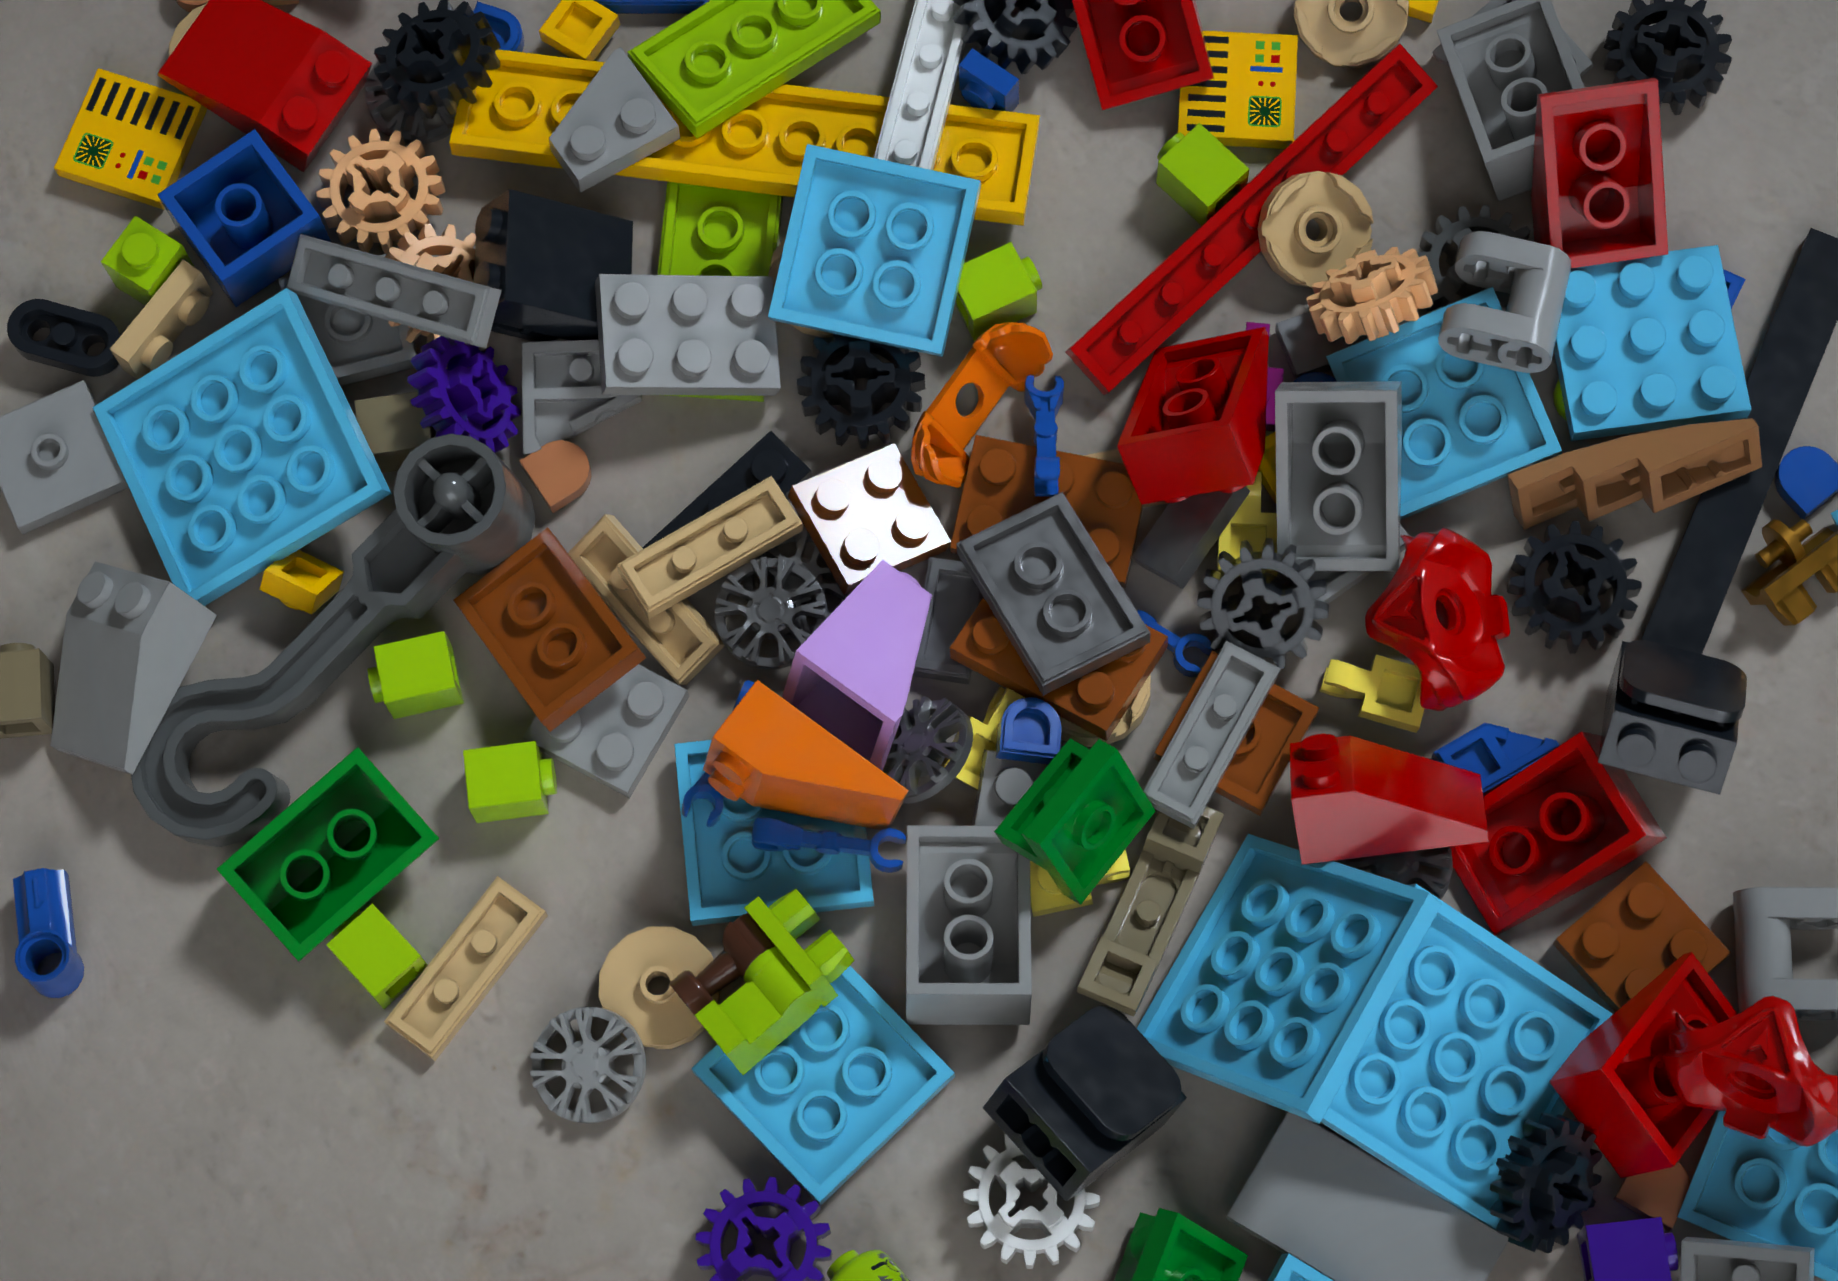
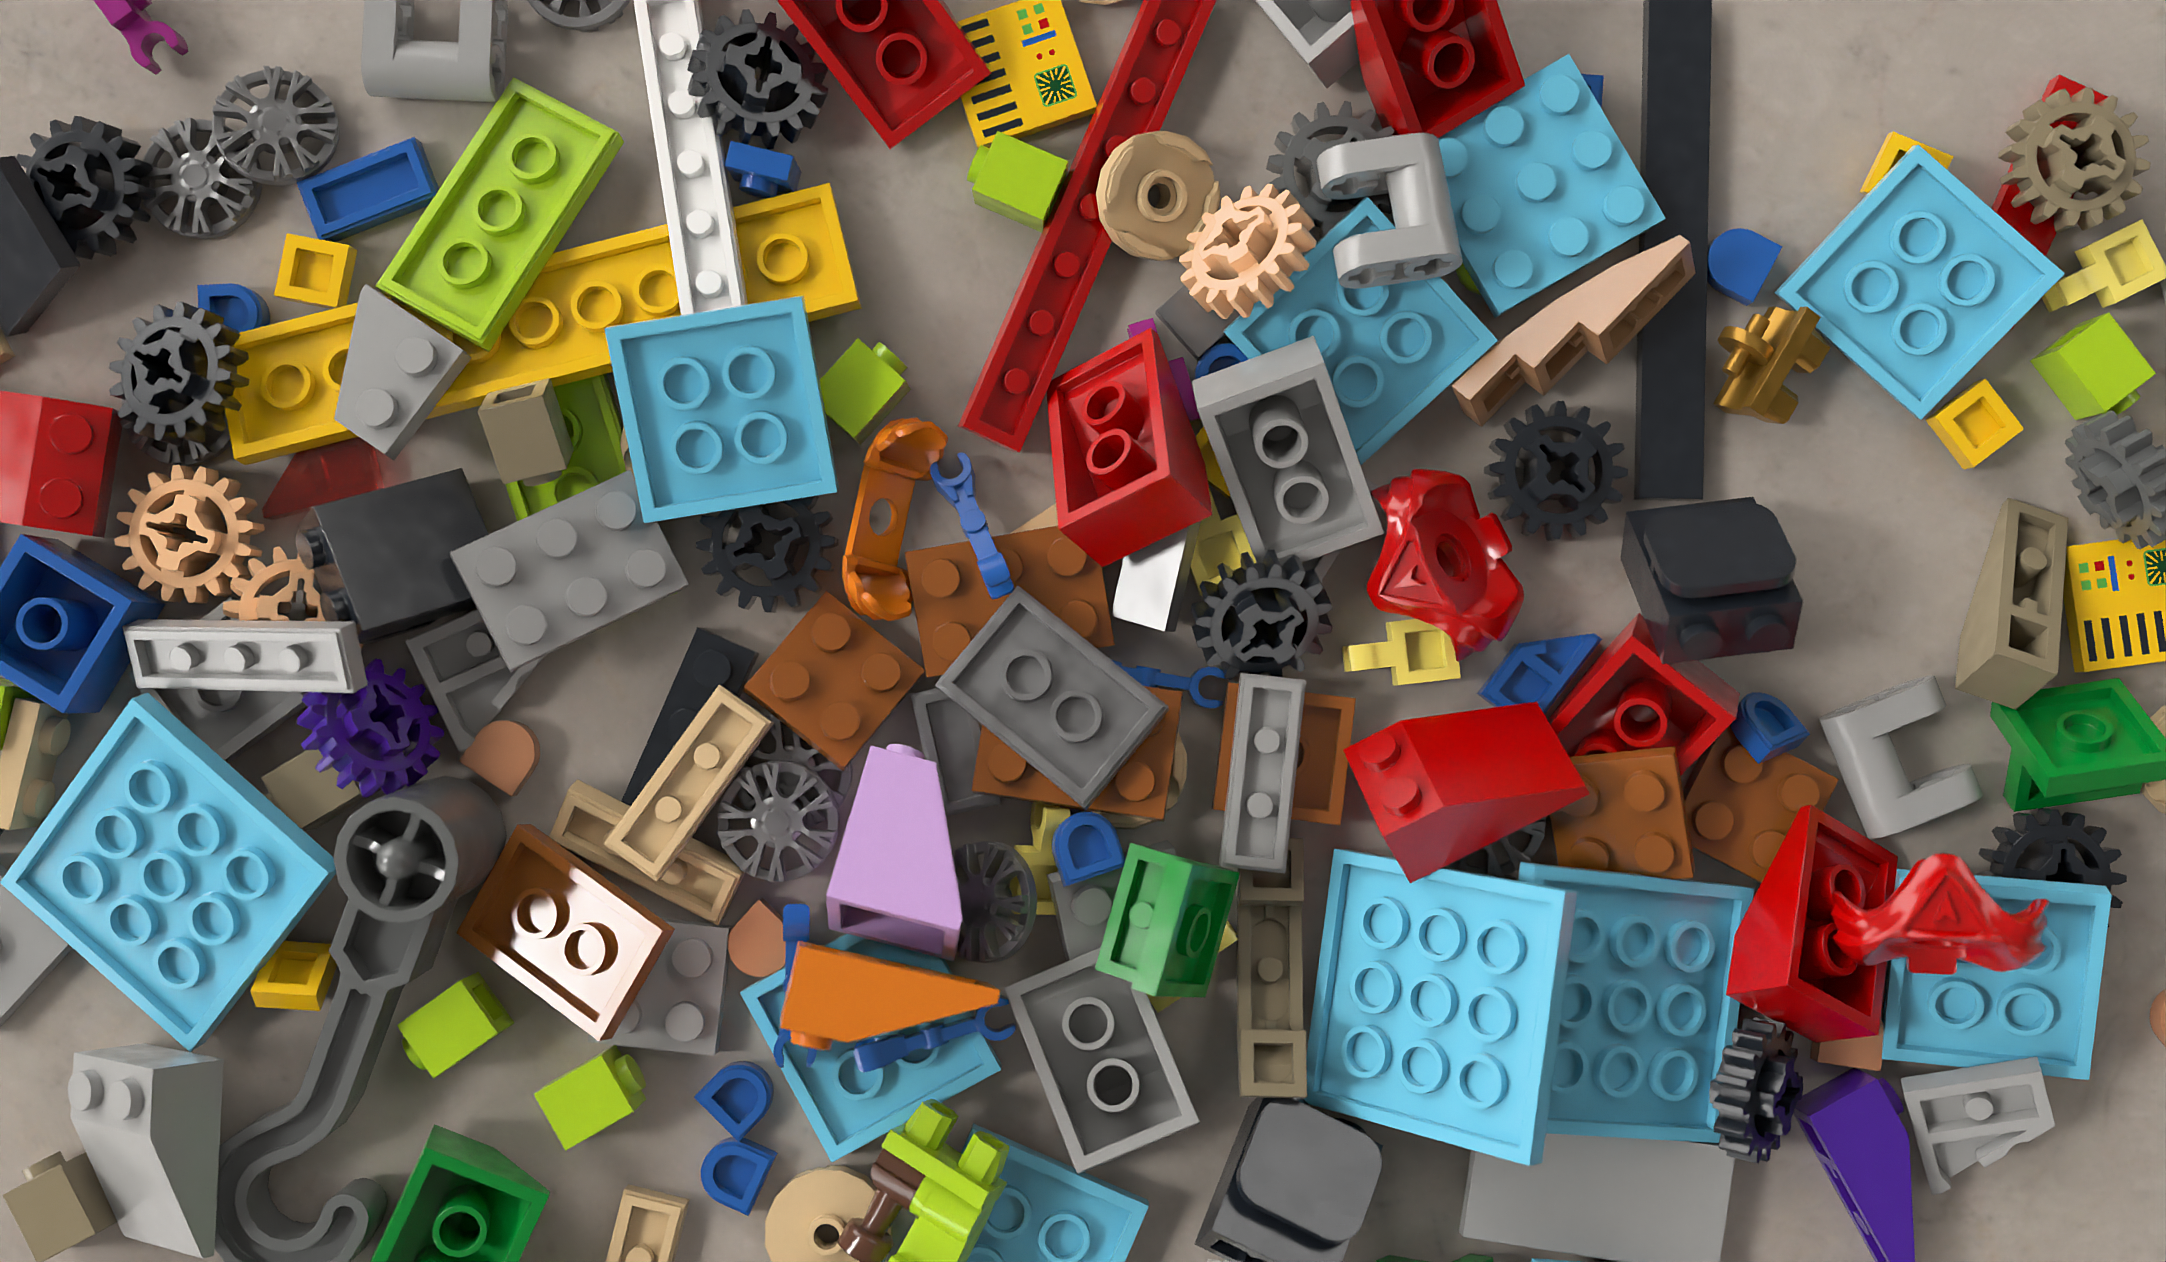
camera: 30 degrees left, 15 degrees up
none -> clear red tile [262,437,384,520]
none -> dark tan brick [478,378,574,486]
none -> blue tile [694,1061,774,1142]
none -> blue tile [701,1137,778,1216]
none -> nougat tile [728,898,786,977]
none -> dark orange plate [1550,746,1695,879]
none -> blue tile [1730,692,1810,764]

